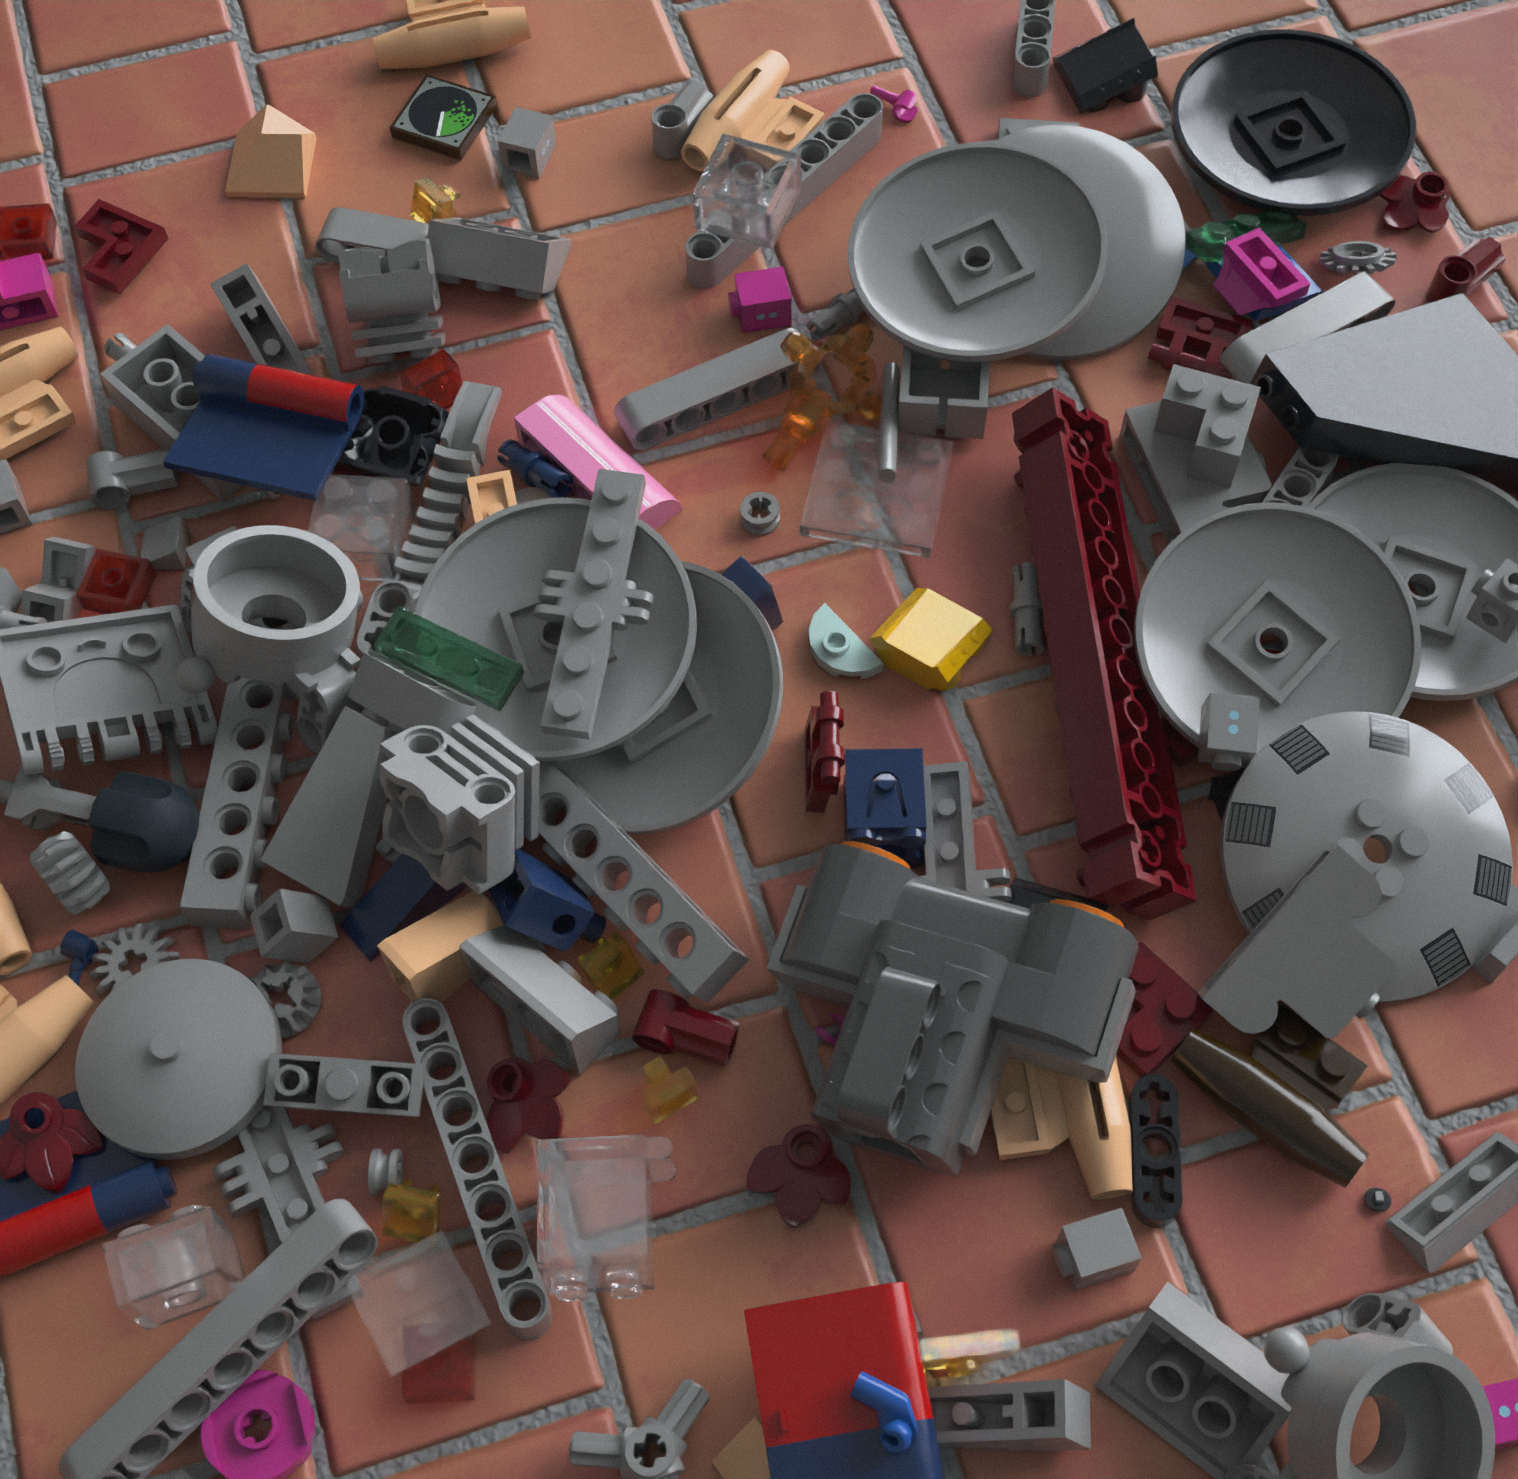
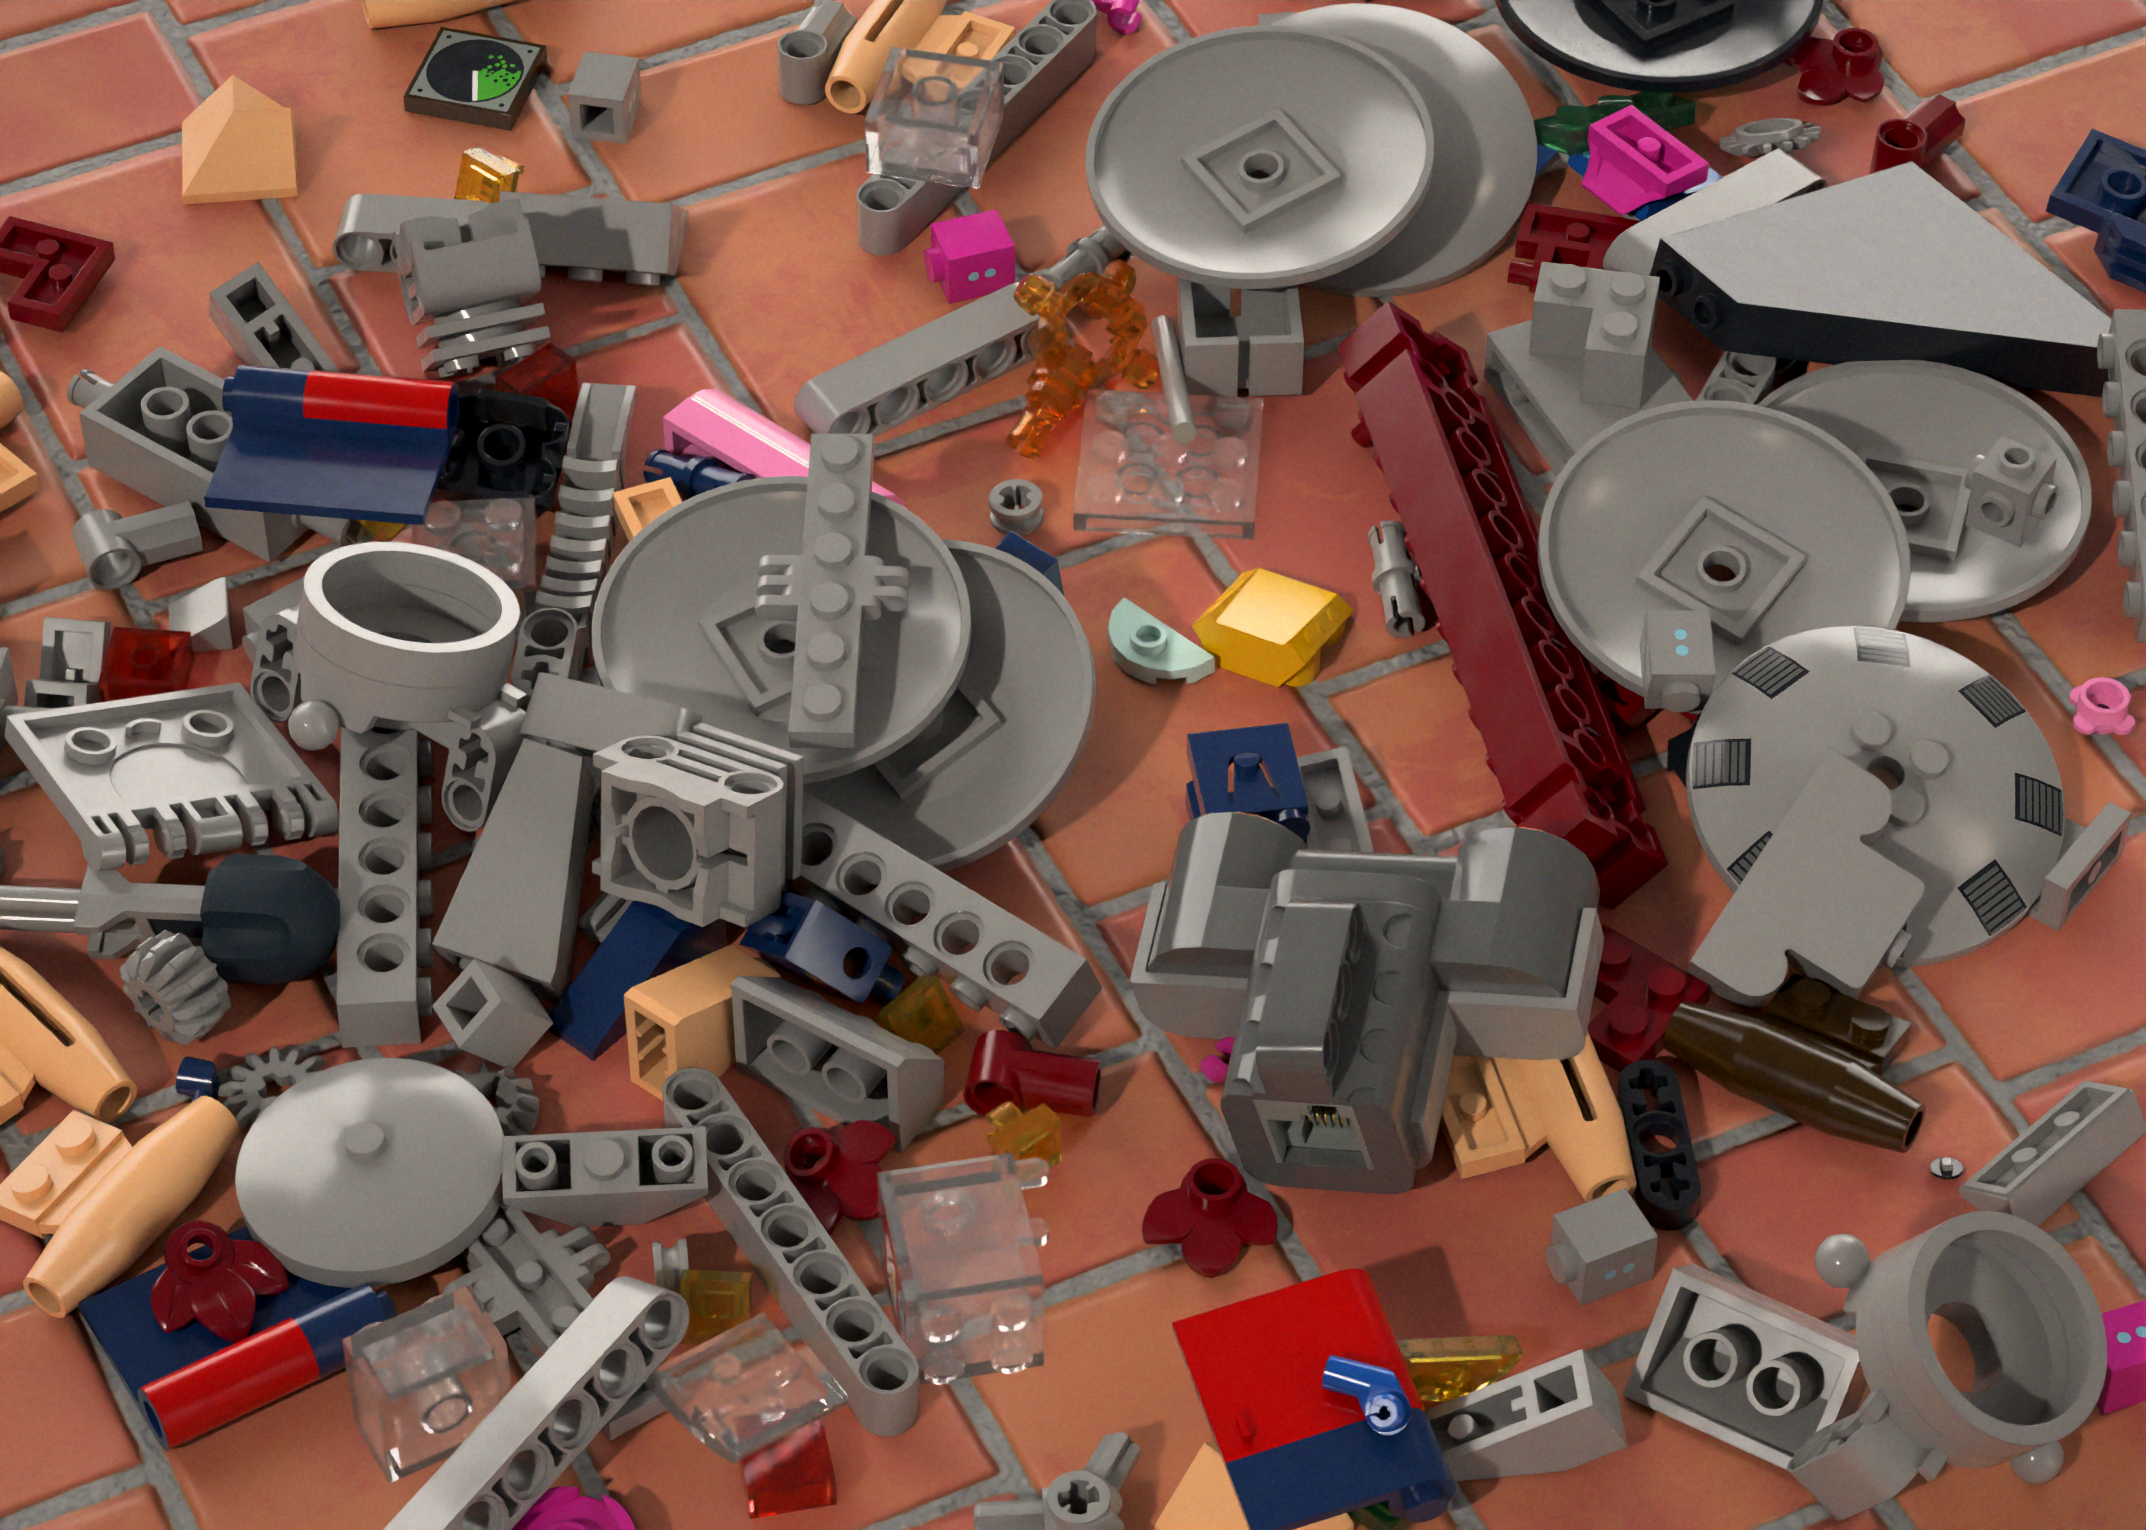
camera: 10 degrees left, 15 degrees down
clear green plate [374,606,525,712] -> none
dark red plate [805,691,845,812] -> none

